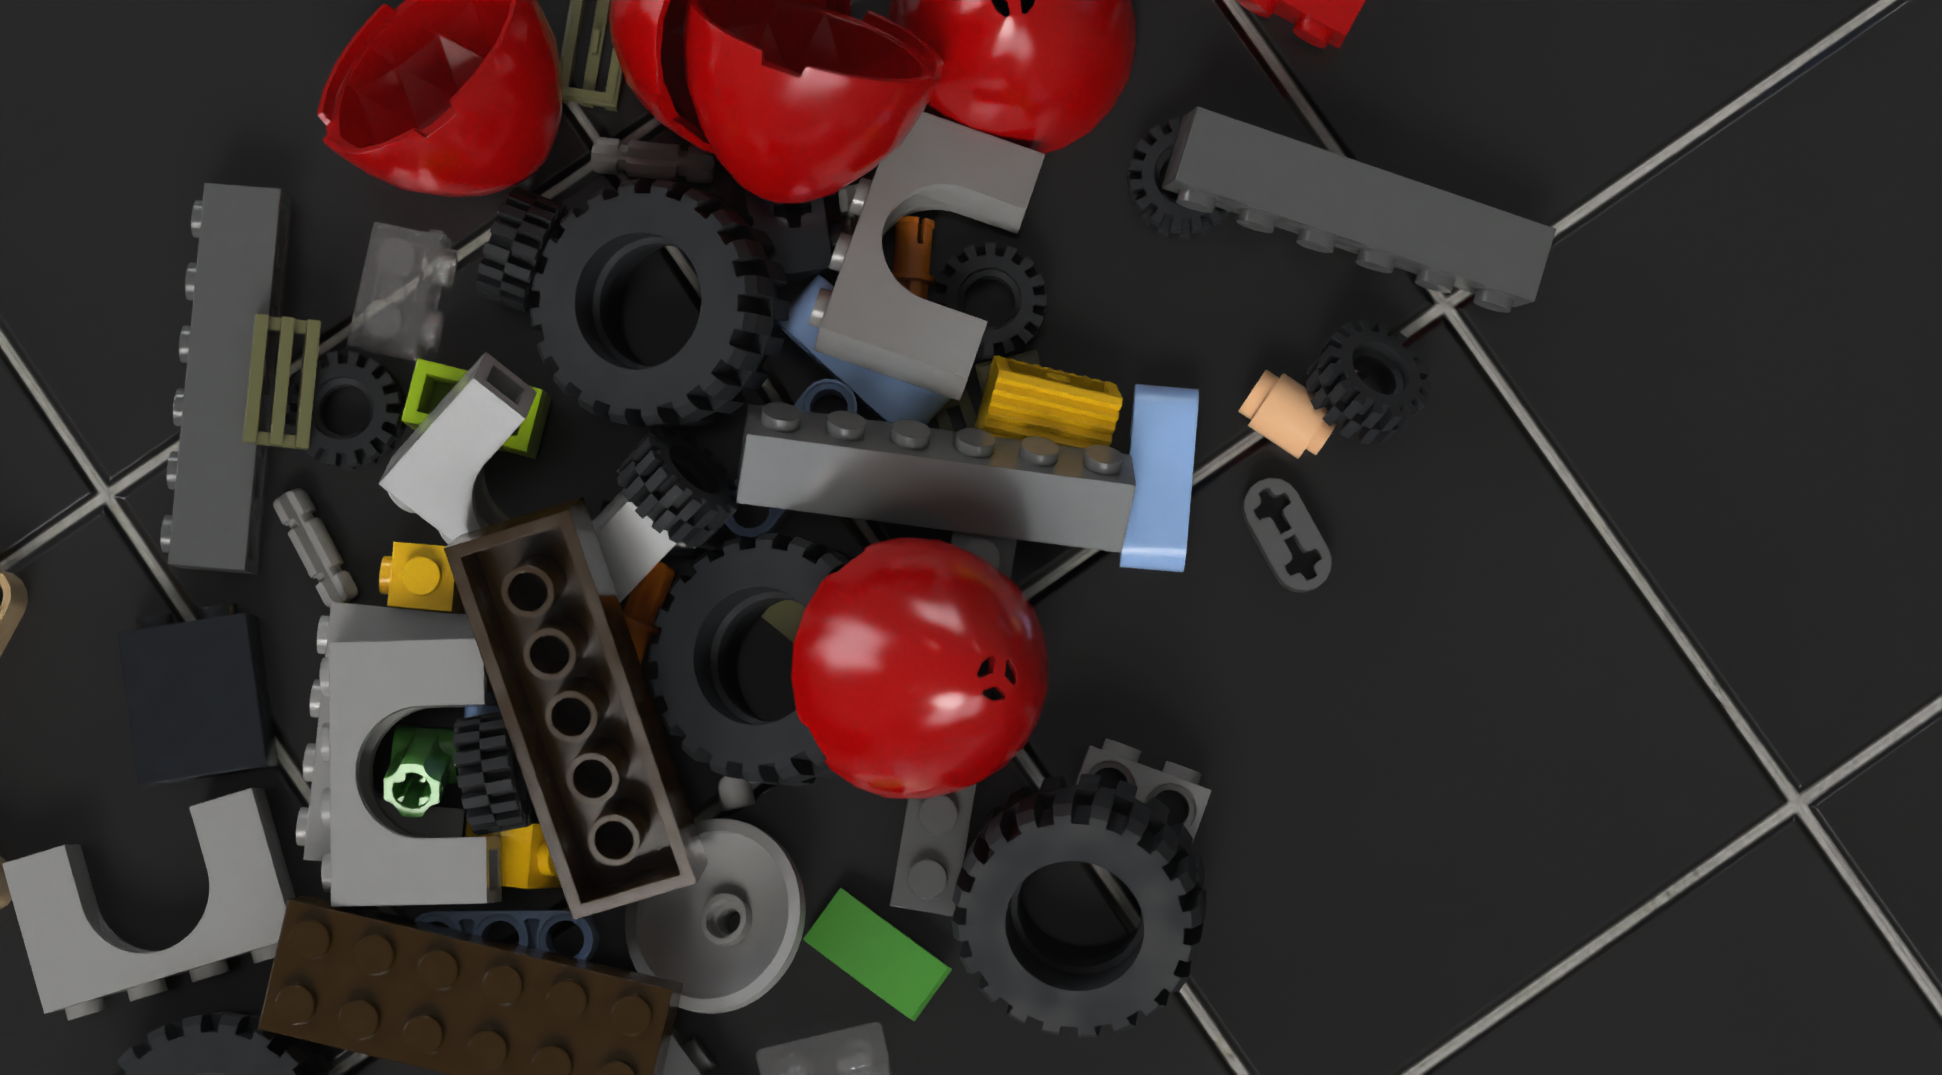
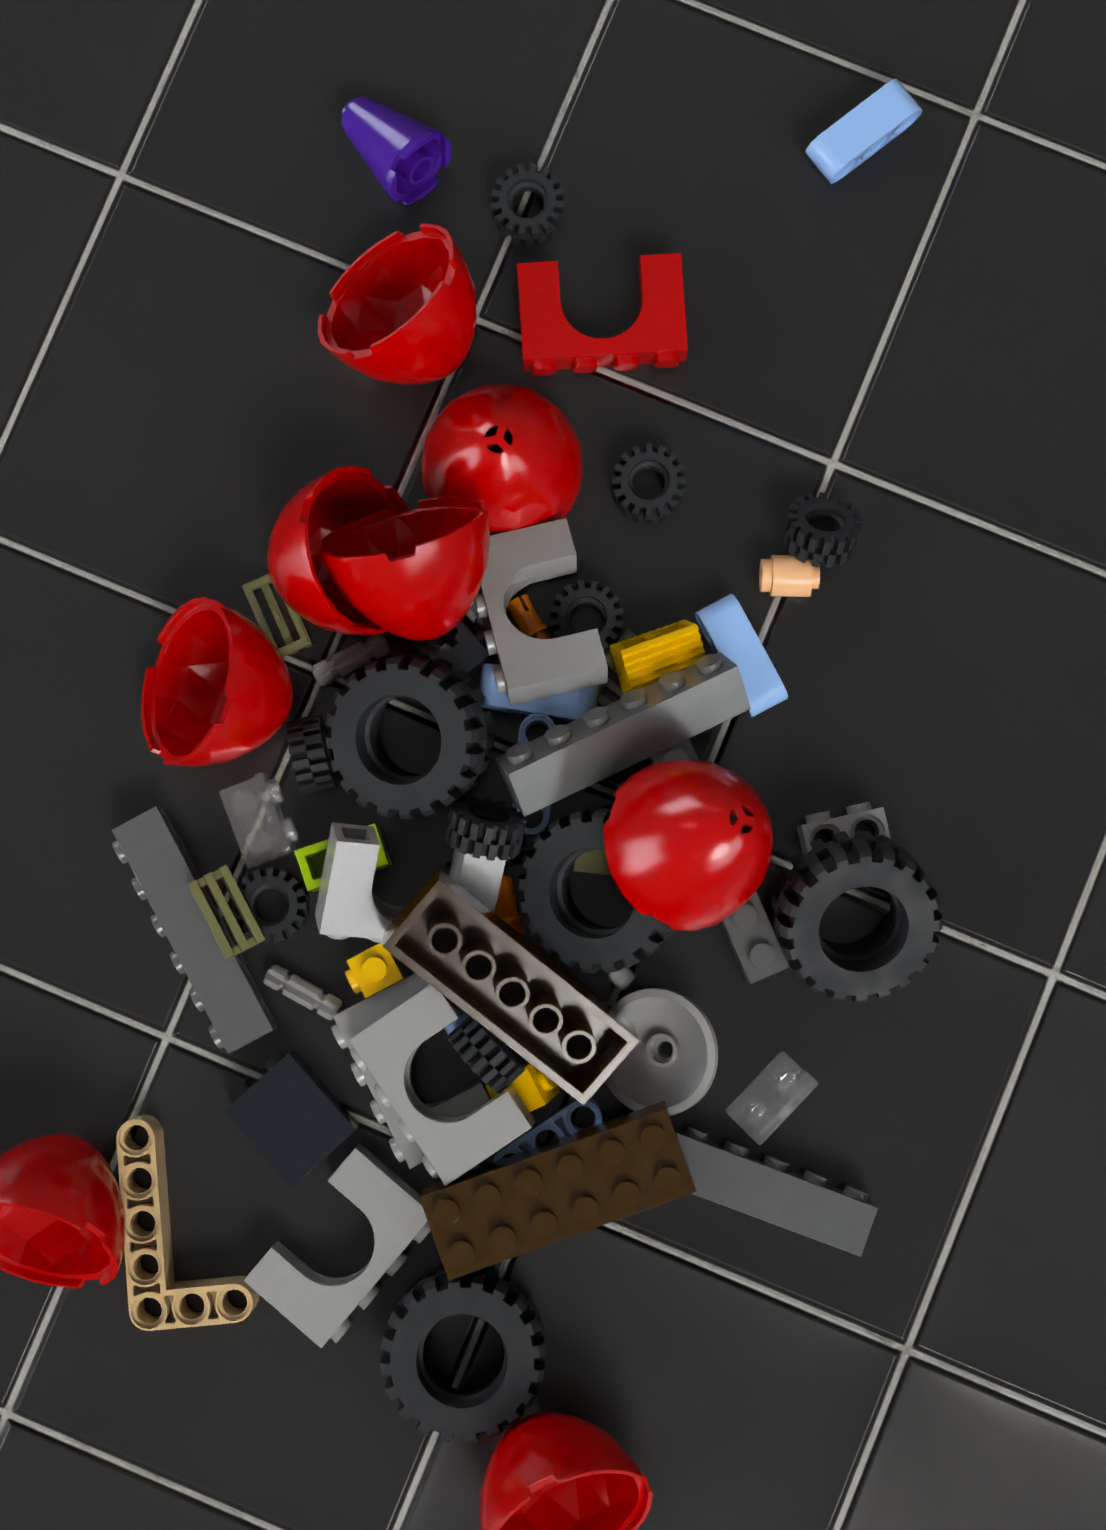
camera: 30 degrees left, 0 degrees up
bright green piece [384,725,459,818] -> none
bright green slope [803,888,952,1022] -> none
dark grey brick [1162,107,1556,313] -> none
dark grey beam [1242,478,1332,593] -> none

